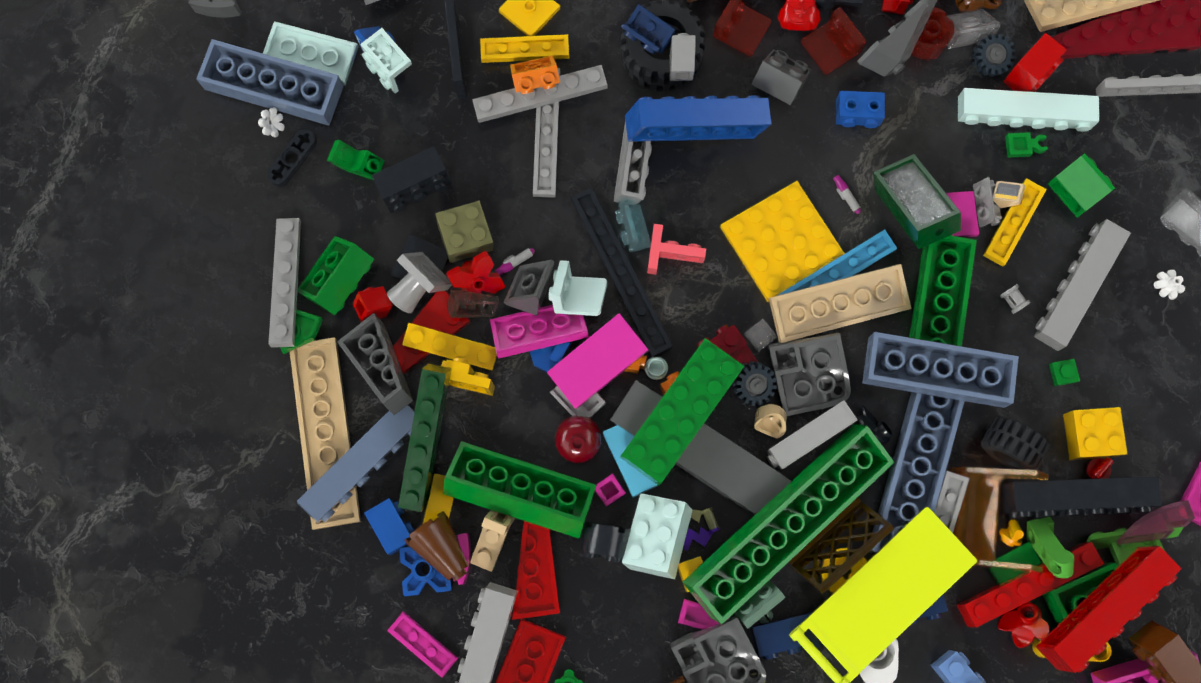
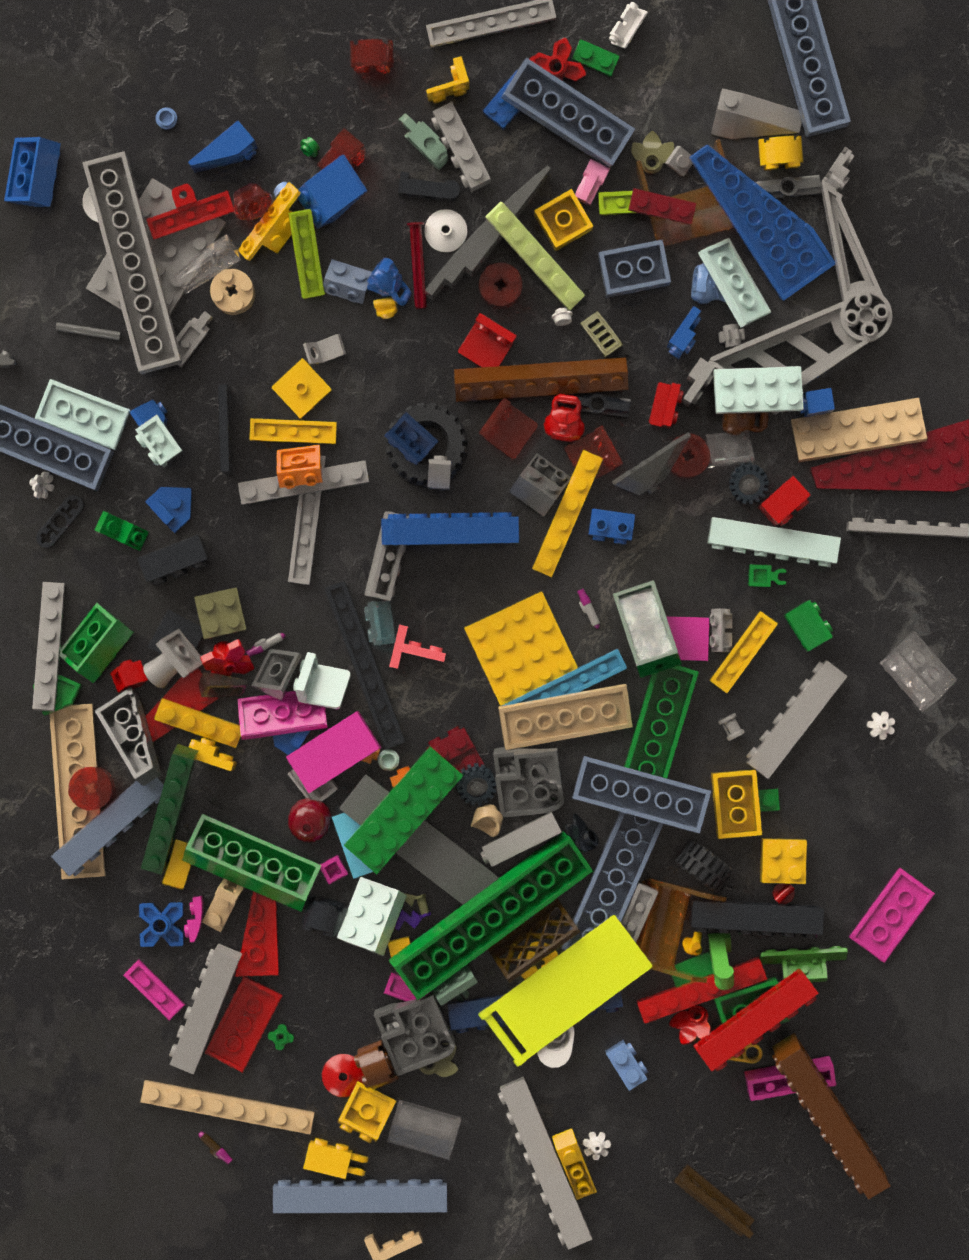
camera: 10 degrees right, 10 degrees up
blue brick [364,498,415,555] -> none
reddish brown cone [404,511,468,582] -> none
clear plate [744,319,778,352] -> none
slope [993,181,1026,208] -> none
clear pink slope [1117,500,1195,545] -> none
none -> clear red brick [68,766,115,810]
none -> blue plate [145,487,192,533]
none -> yellow plate [532,450,603,577]
none -> yellow brick [711,770,762,839]

